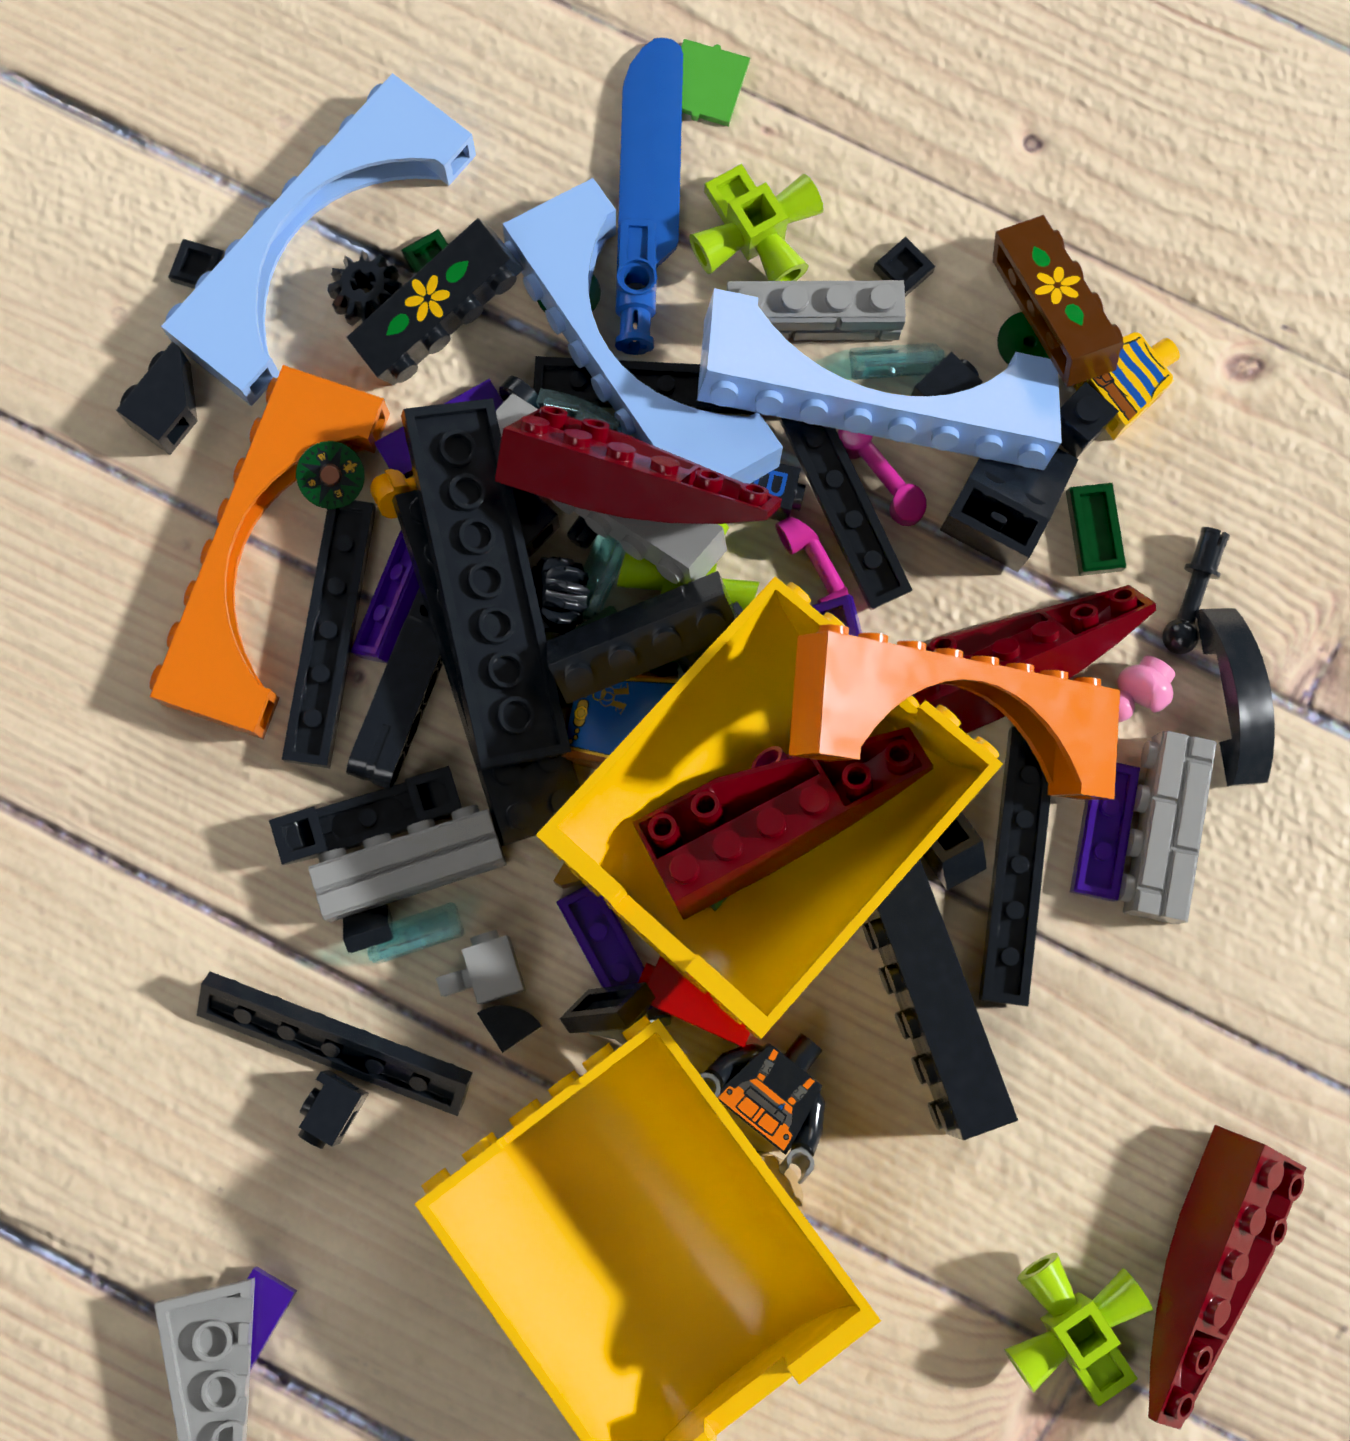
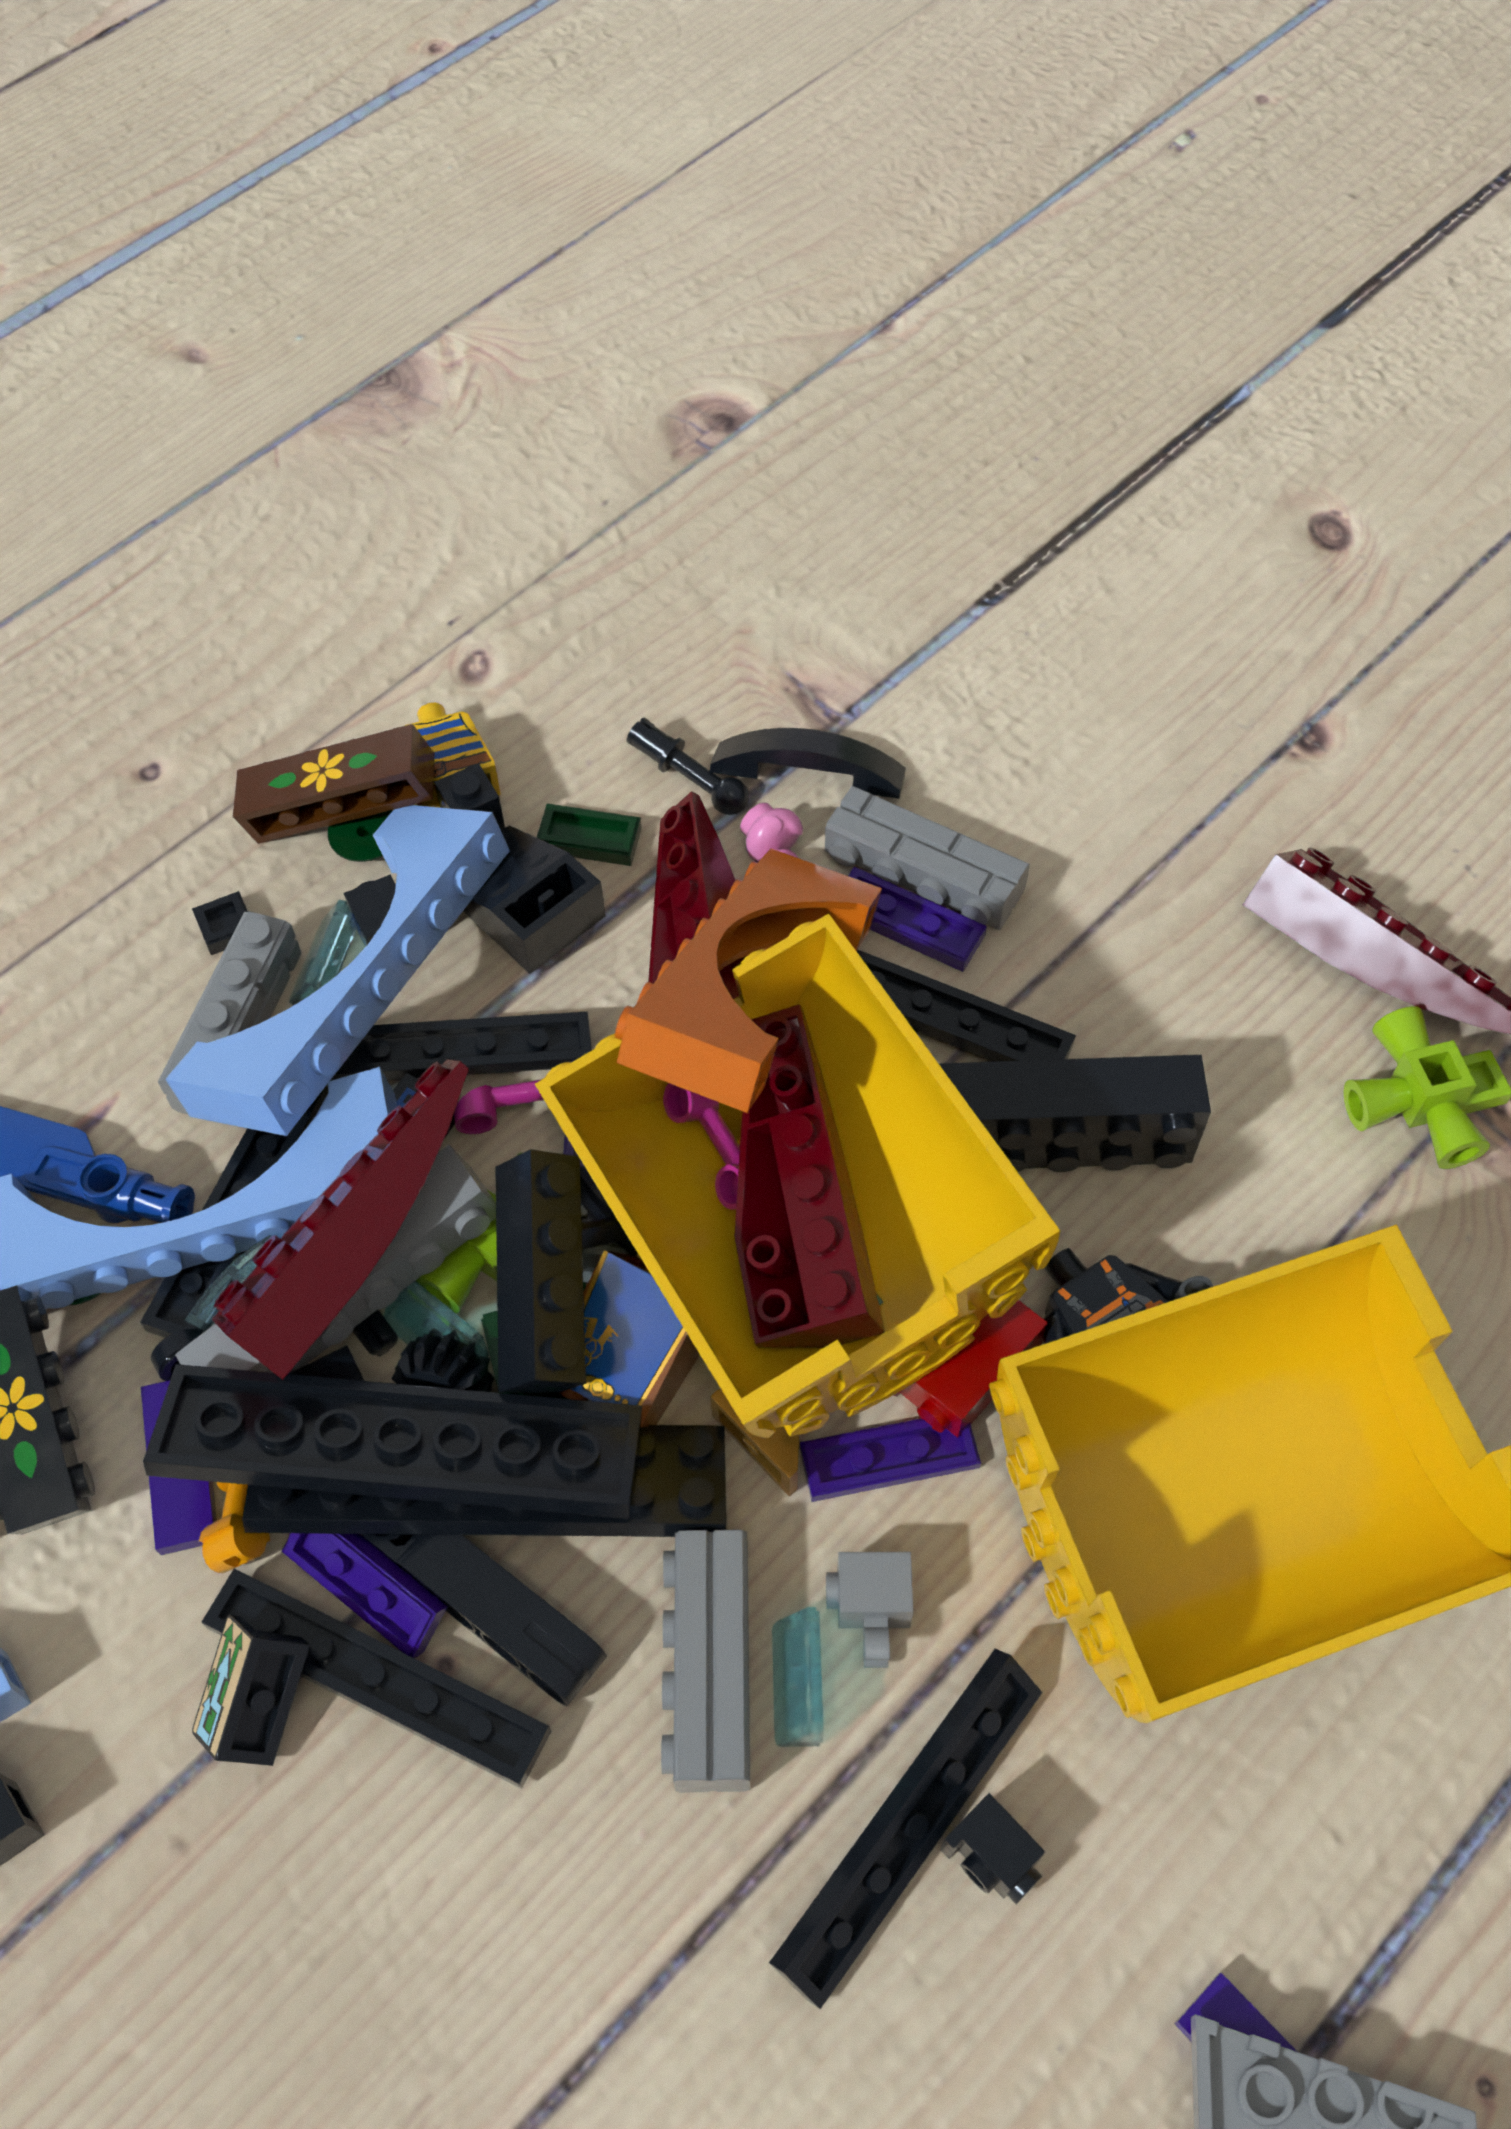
camera: 65 degrees left, 20 degrees down
orange arch [150,365,390,740] -> none
black slope [269,766,462,865] -> none
piece [296,441,365,509] -> none
black tile [343,904,394,953] -> none
black tile [477,1005,542,1053] -> none
black piece [560,982,671,1045] -> none
lime brick [689,164,824,281] -> none
dark pink bar [837,429,927,526] -> none
none -> black panel [192,1615,310,1766]

